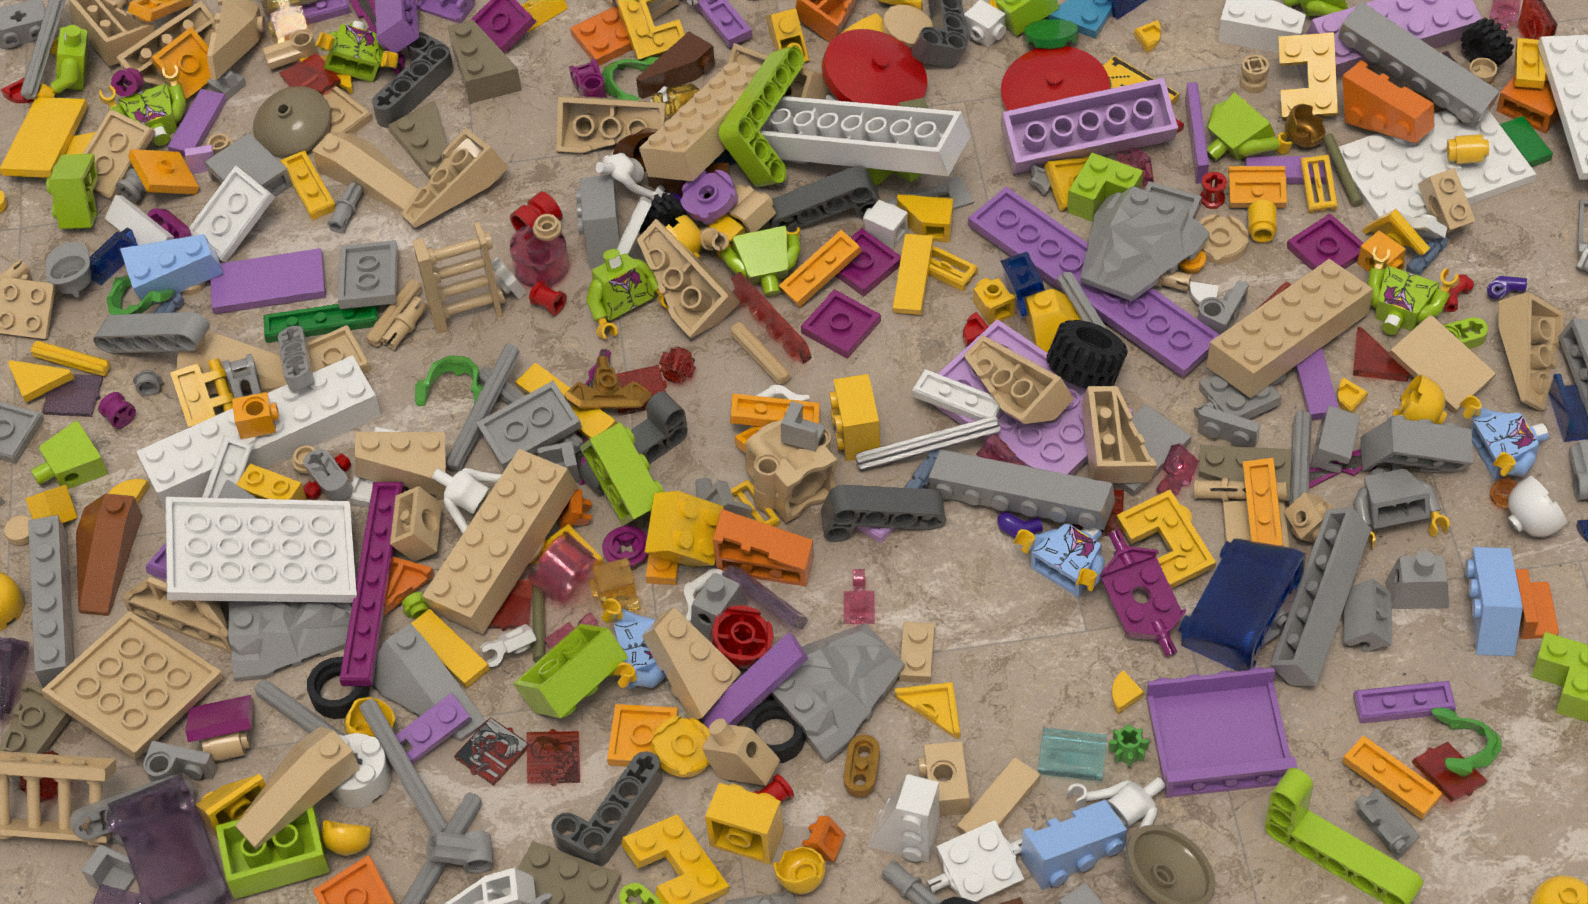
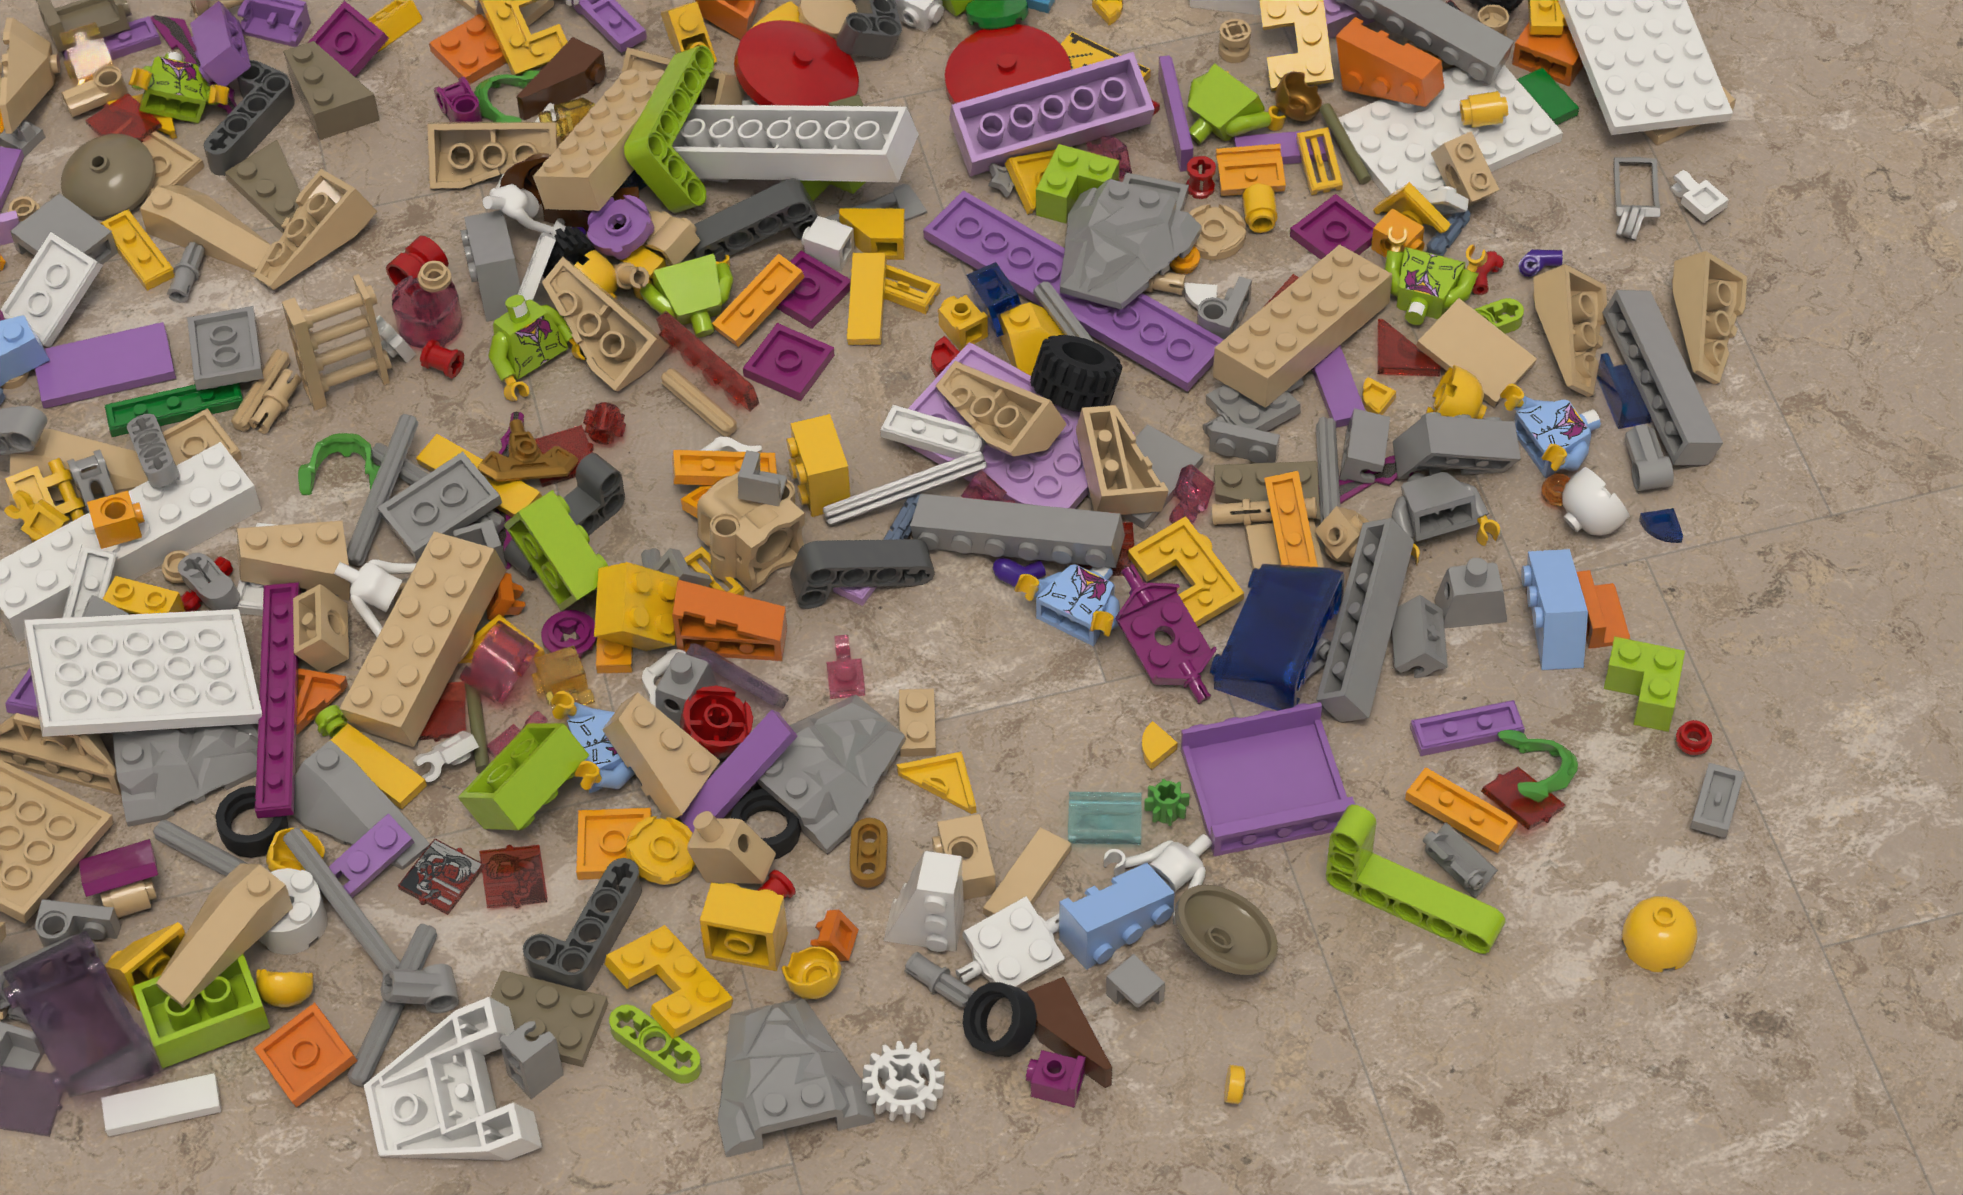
camera: 10 degrees left, 0 degrees up
none -> yellow plate [4,490,70,541]

